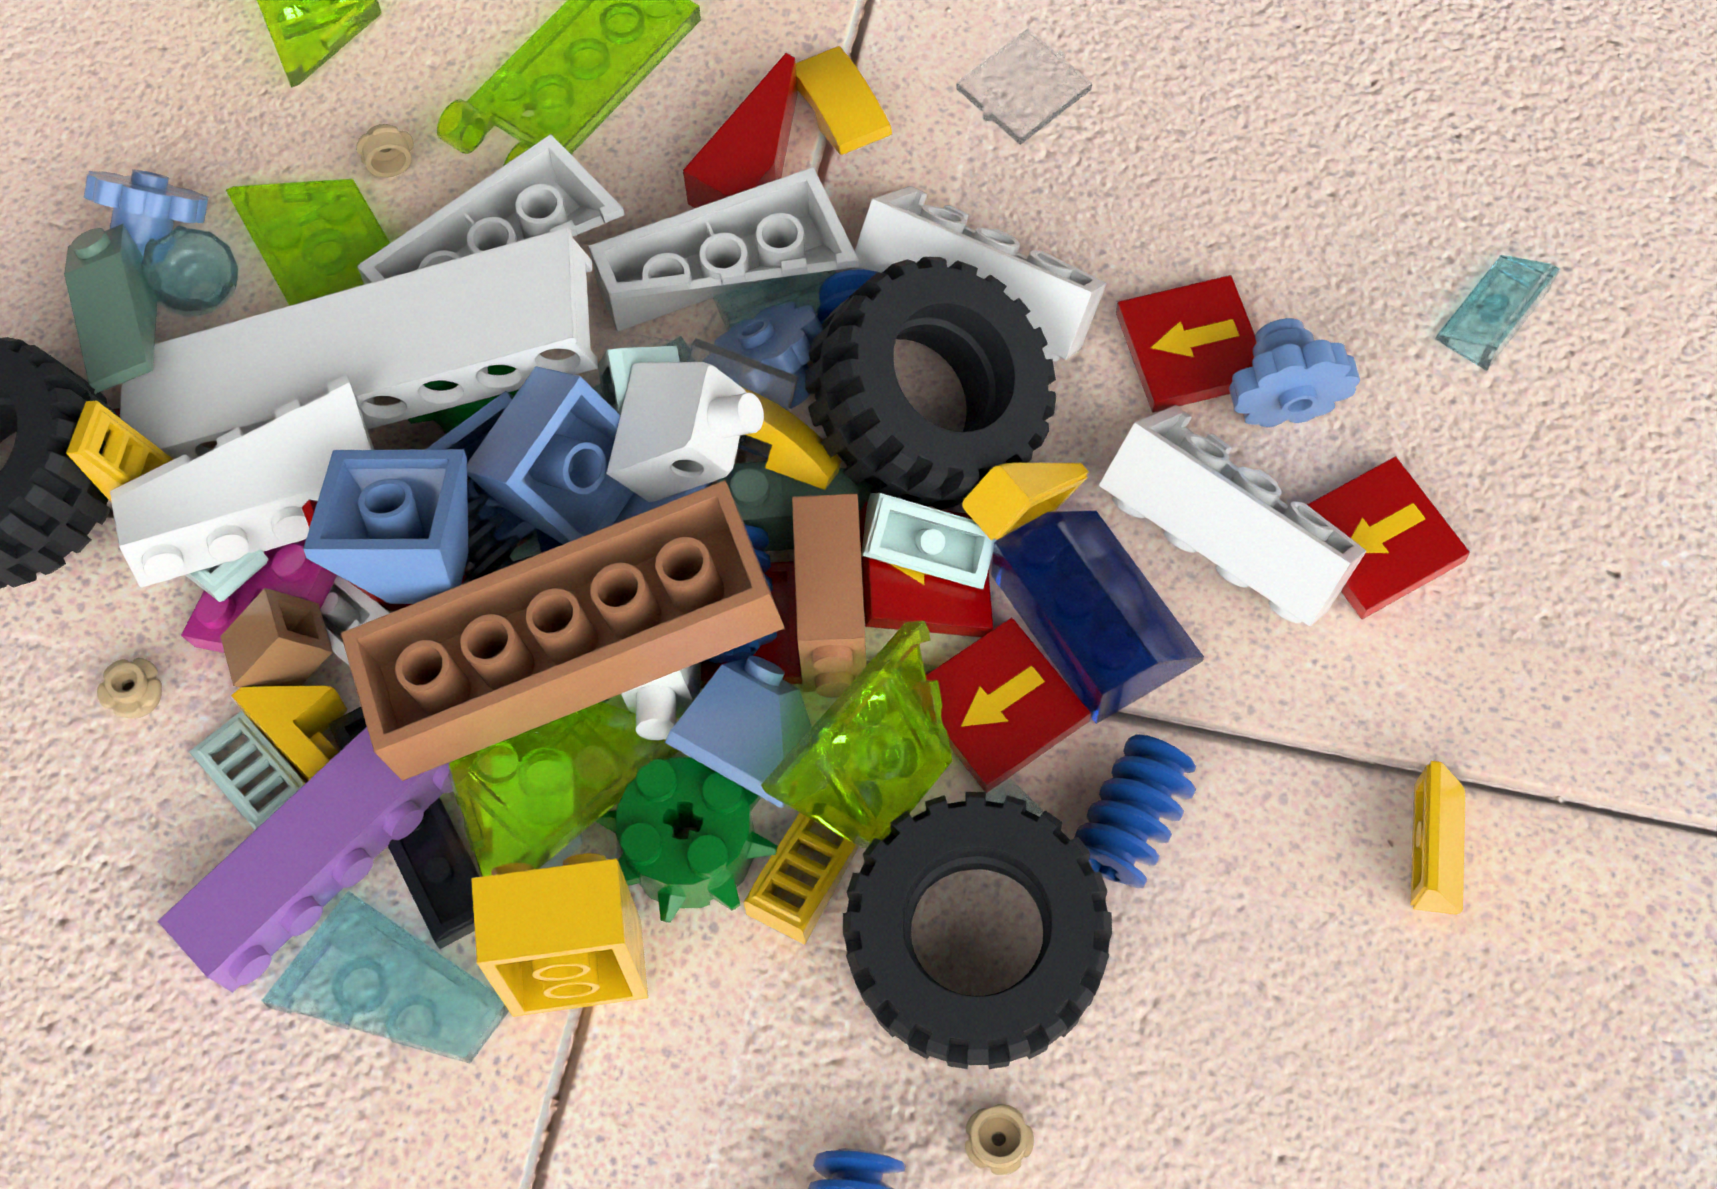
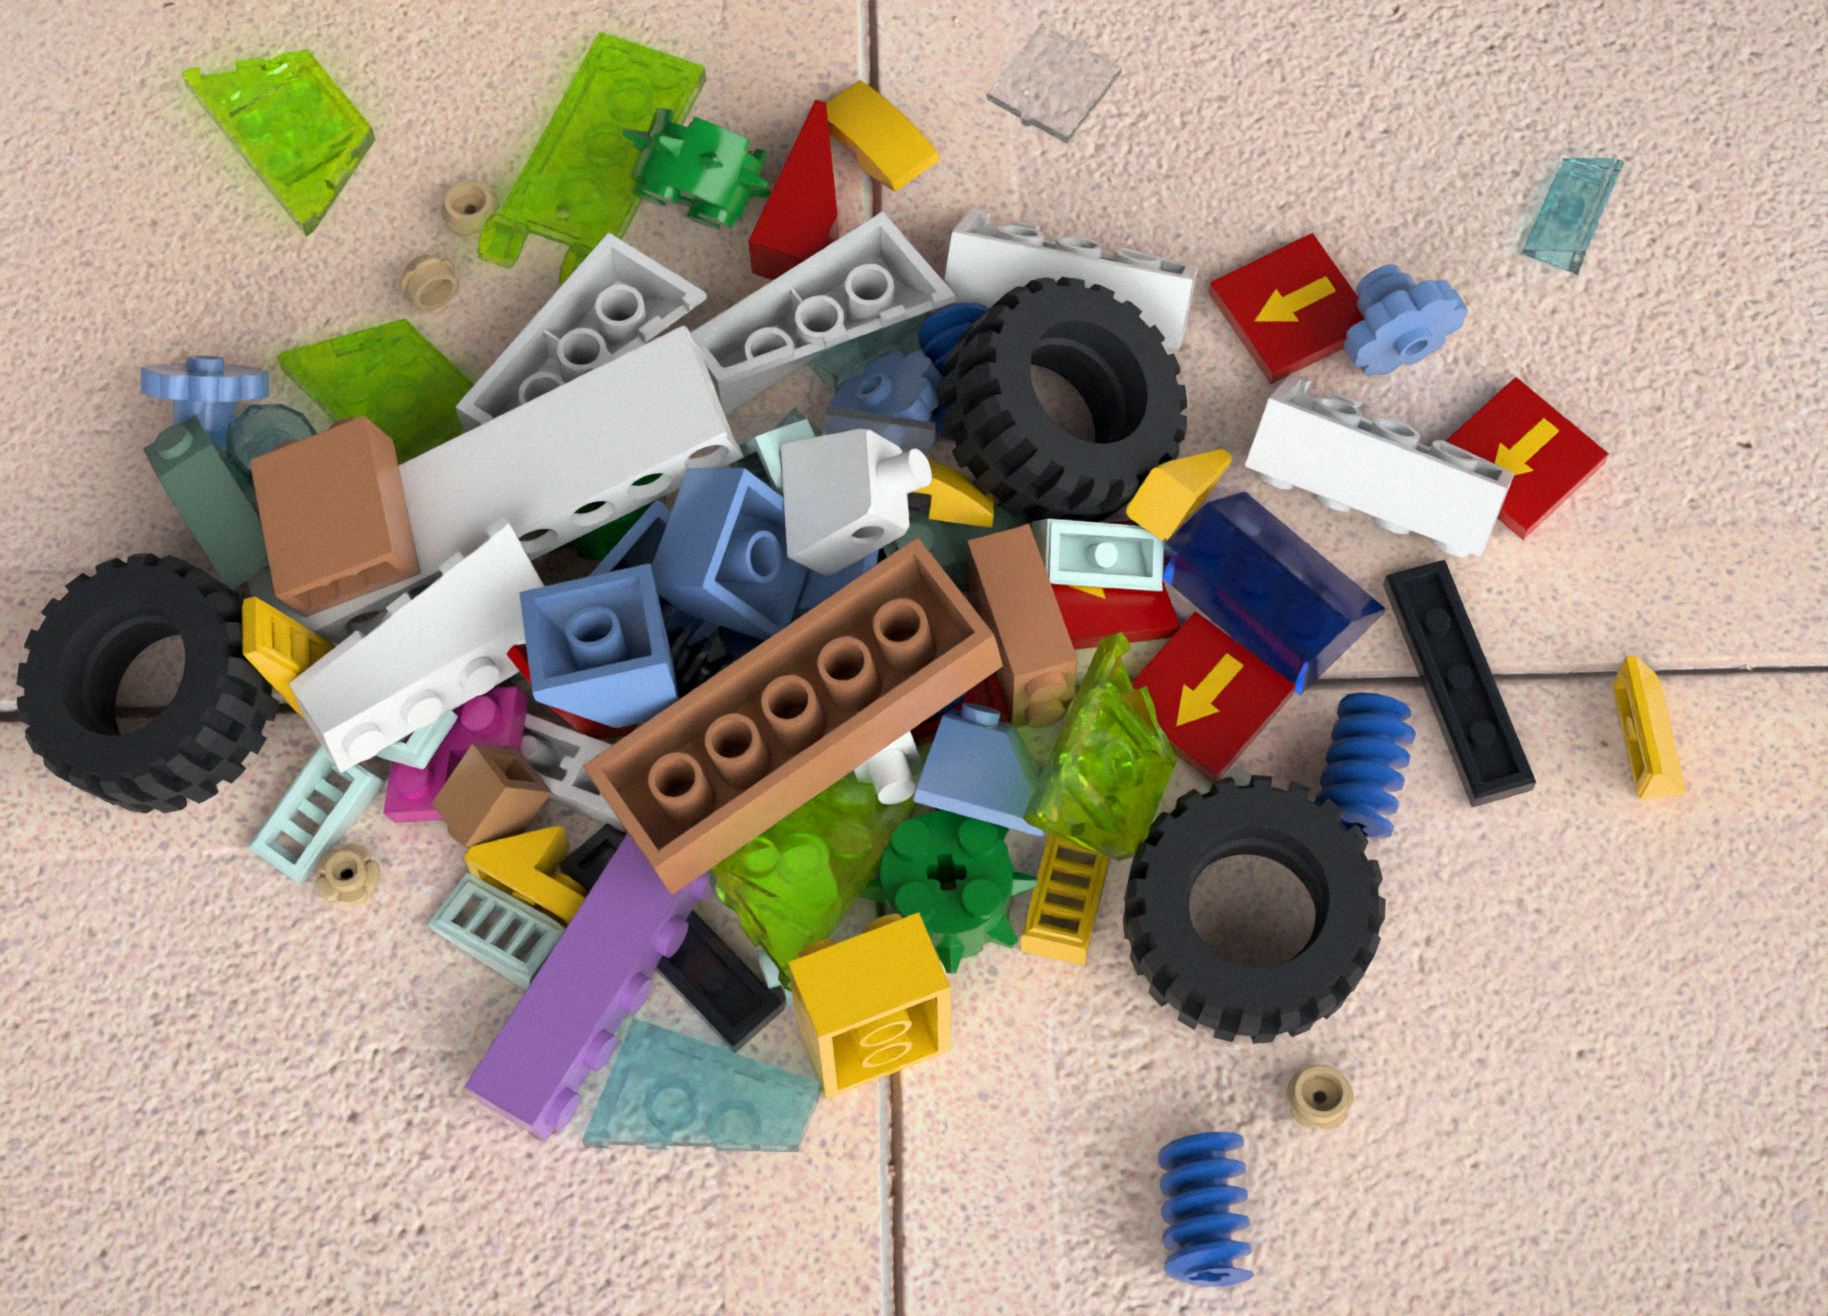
camera: 15 degrees left, 0 degrees up
none -> light aqua slope [248,743,386,884]
none -> nougat brick [250,416,421,617]
none -> tan plate [441,180,500,236]
none -> green brick [622,108,772,230]
none -> black tile [1383,559,1536,808]

